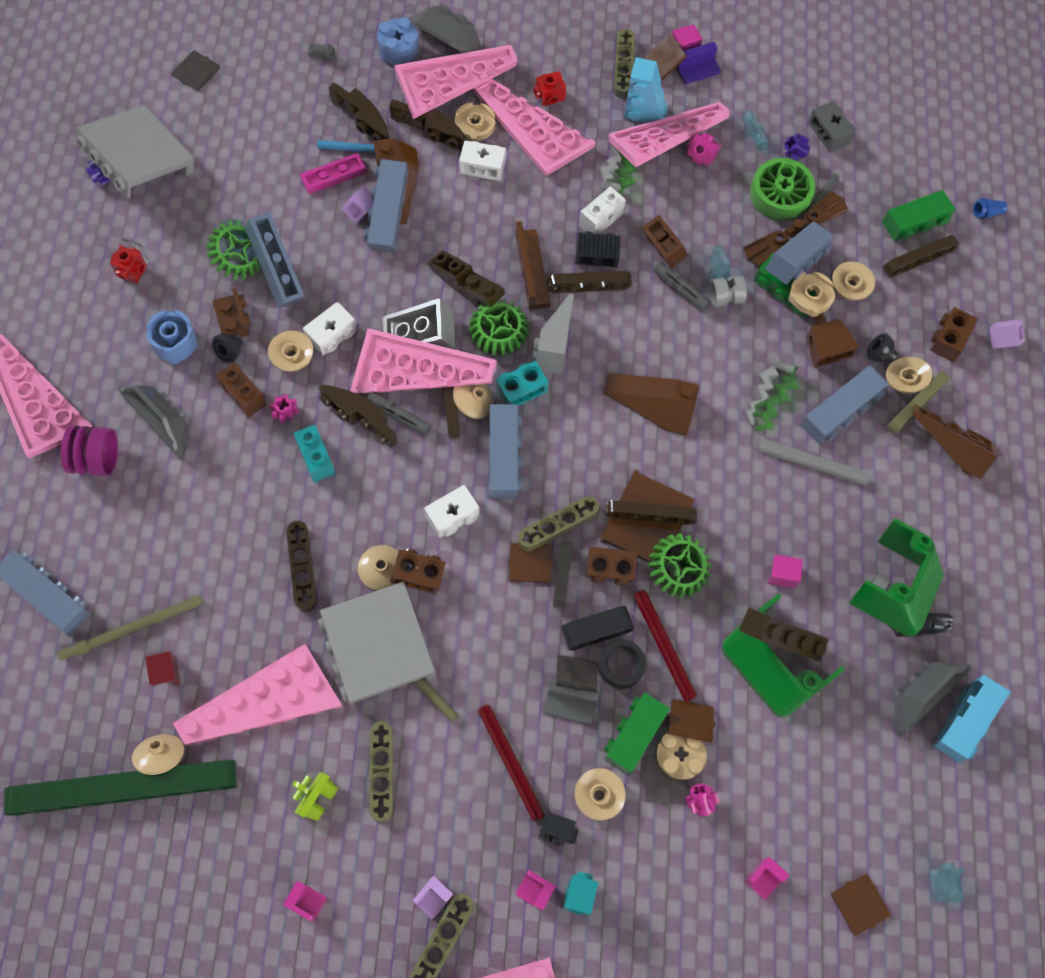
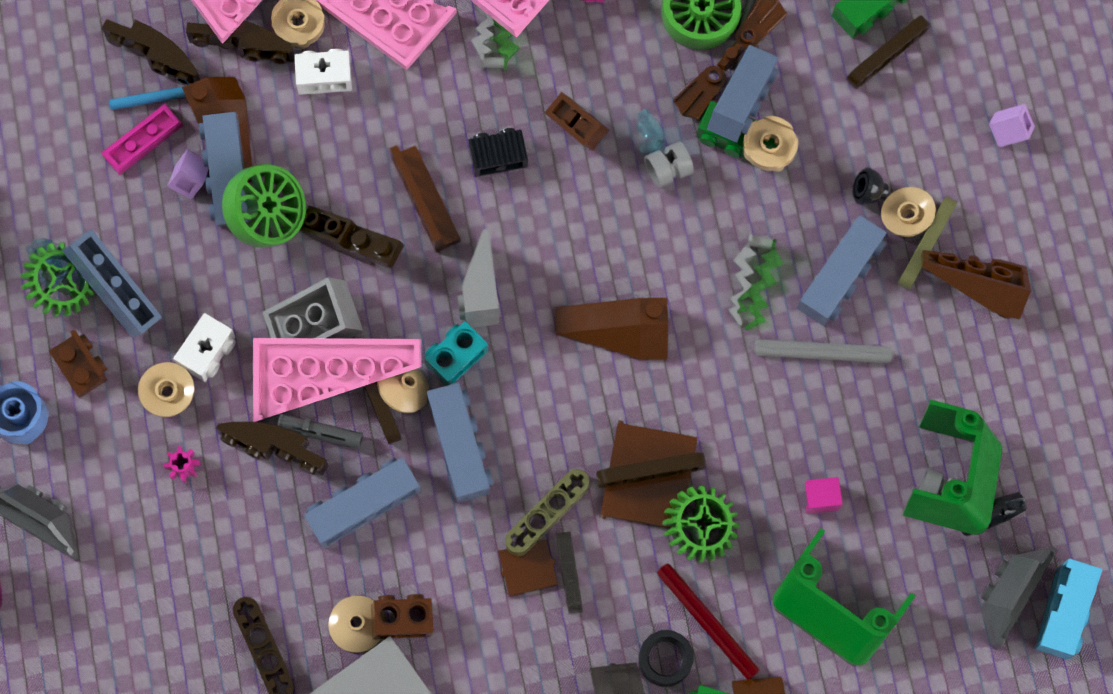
camera: 15 degrees left, 5 degrees up
black brick [212,333,243,363] -> none
reddish brown brick [216,362,266,418] -> none
teal brick [294,425,335,483] -> none
white brick [424,485,479,538] -> none
bright green gear [469,299,529,357] -> none
dark brown beam [547,271,632,293] -> none
black beam [561,606,634,651] -> none
white brick [579,186,626,234] -> none
reddish brown brick [586,546,638,586] -> none
dark grey pin [653,261,711,312] -> none
dark brown brick [739,607,829,662] -> none
reddish brown torso [806,313,859,368] -> none
tan dish [832,262,875,301] -> none
reddish brown brick [930,307,978,362] -> none
none -> bright green piece [222,164,306,248]
none -> sand blue brick [304,457,421,549]

